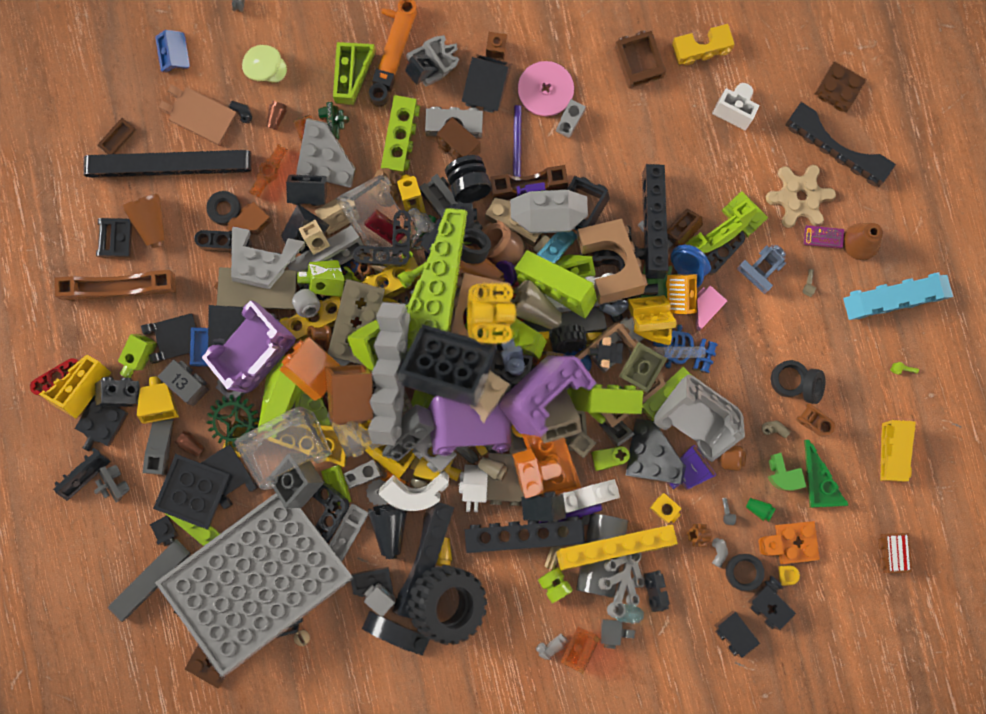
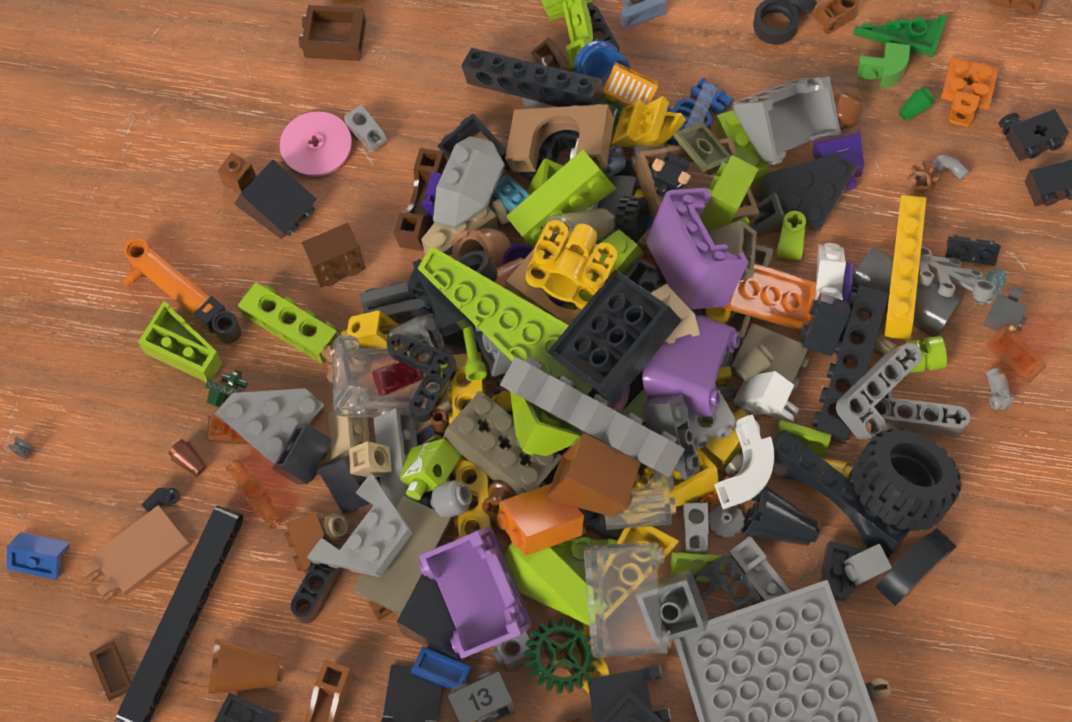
camera: 60 degrees left, 15 degrees down
black tyre [206,191,241,225] -> none
yellowish green piece [242,45,287,82] -> none
black slope [405,55,439,85] -> none
light grey plate [406,35,459,87] -> none
light grey arch [425,106,483,138] -> none
black wheel [445,155,493,204] -> none
sand blue hips [501,339,525,375] -> none
dark purple bar [513,105,522,177] -> none
orange brick [513,449,561,499] -> none
dark tan tile [569,431,596,458] -> none
yellow brick [649,493,682,524] -> none
bright pink slope [695,286,727,331] -> none
dark grey hand [722,498,736,525] -> none
black tyre [726,554,765,591] -> none
dark tan arm [762,420,791,438] -> none
yellow tile [778,566,800,586] -> none
none -> tan plate [323,514,348,540]
none -> lime plate [775,420,832,458]
none -> light grey beam [836,343,922,440]
none -> light grey beam [867,374,970,437]

